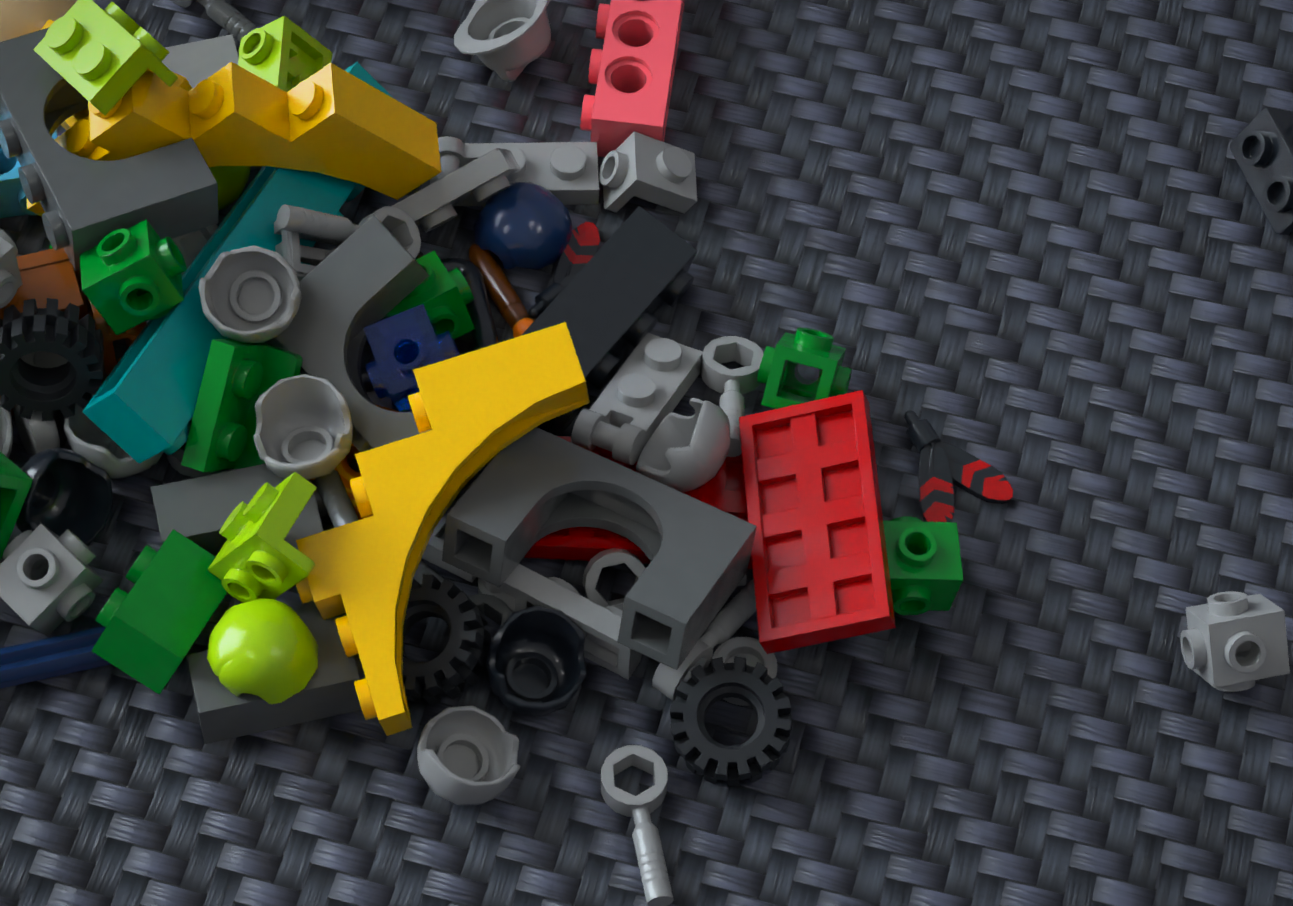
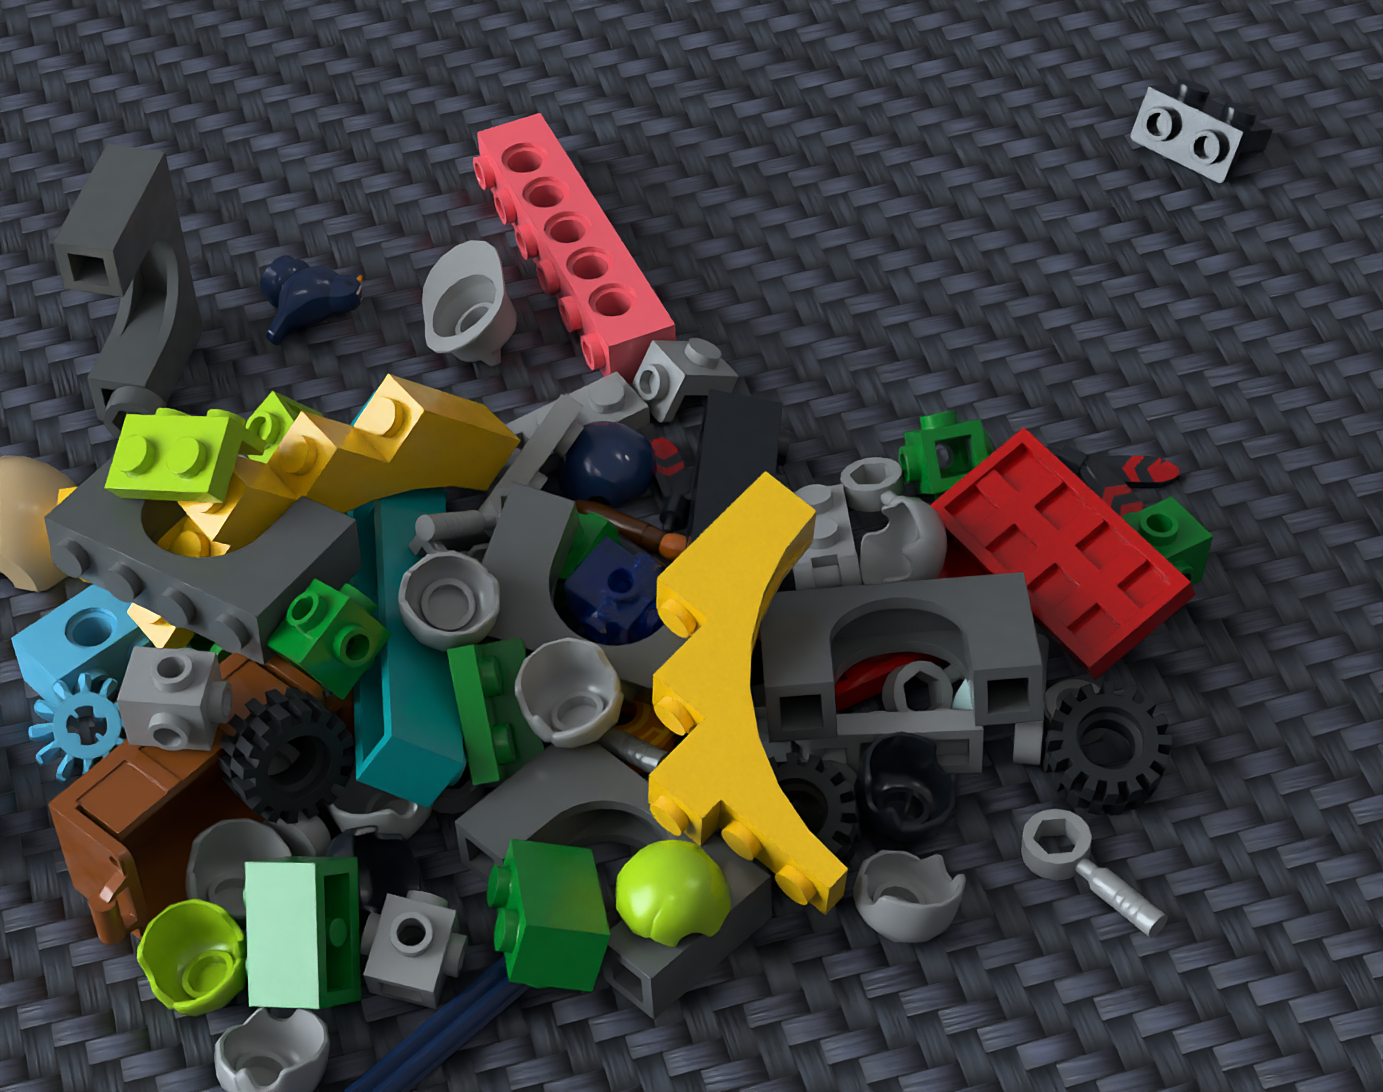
camera: 25 degrees left, 10 degrees down
lime bracket [208,472,317,603] -> none

